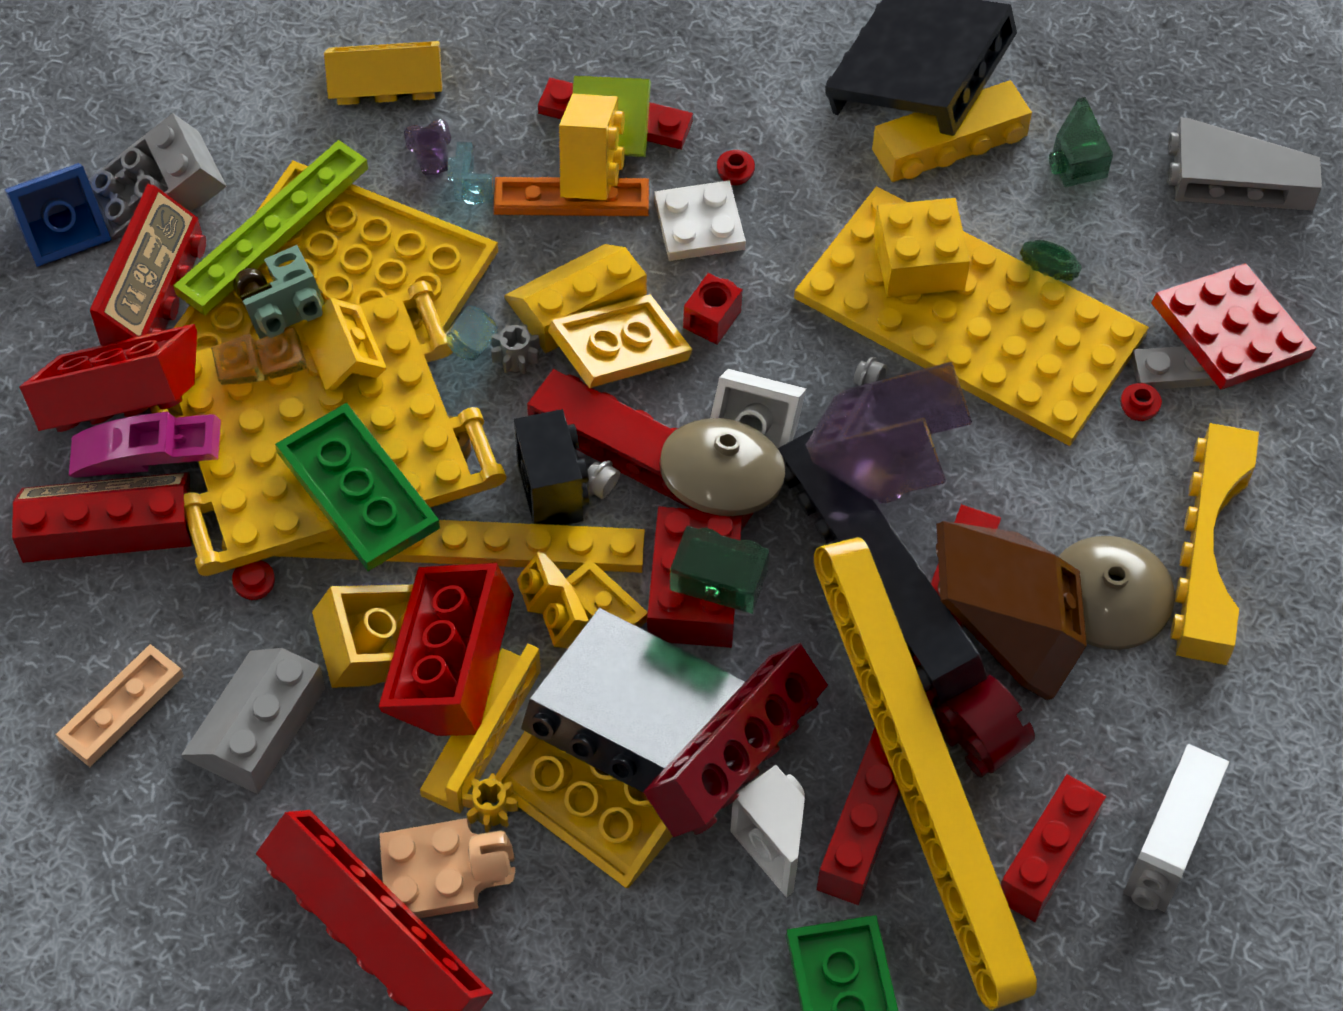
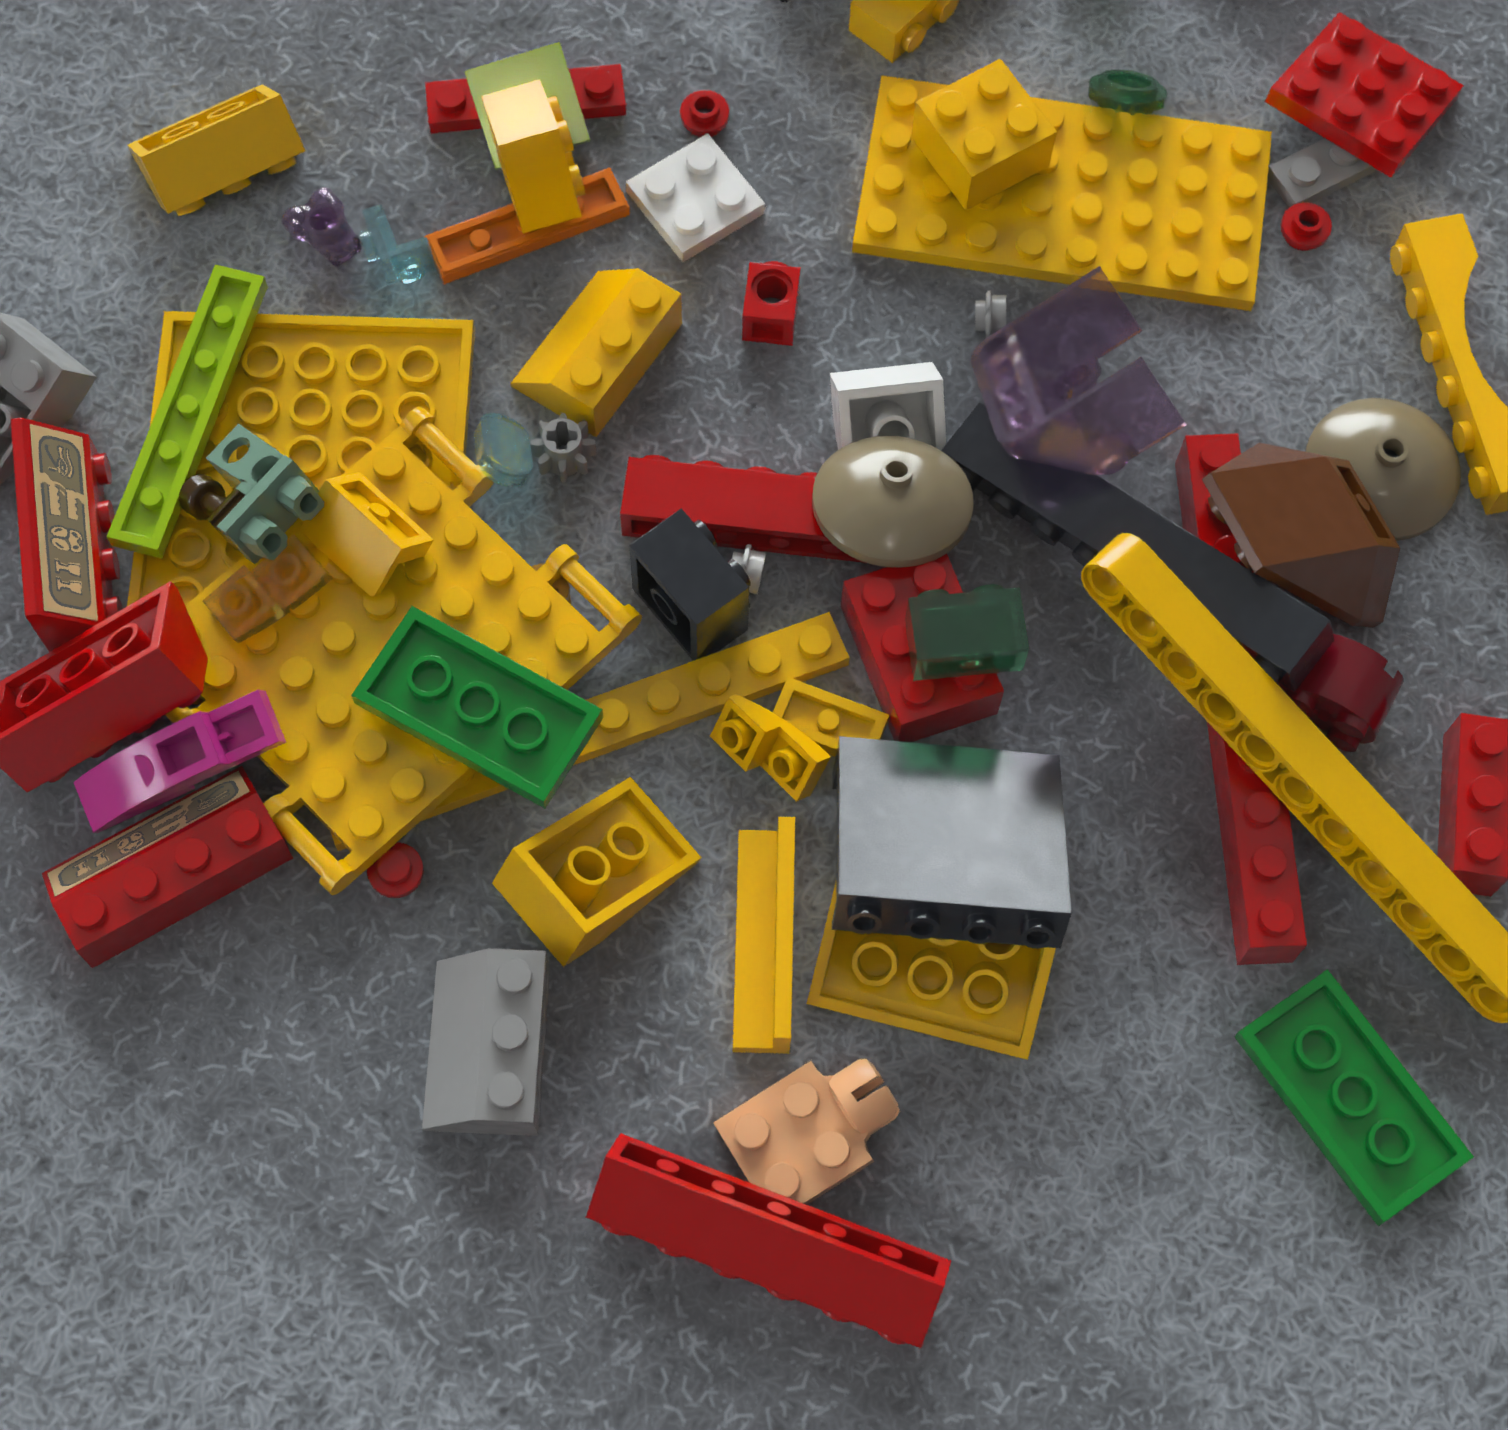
camera: 25 degrees left, 10 degrees up
light nougat plate [56,644,184,767] -> none
red slope [378,563,514,736] -> none
yellow gear [462,773,518,833] -> none
yellow plate [548,294,693,388] -> none
dark red brick [643,643,828,838] -> none
white slope [730,765,805,897] -> none

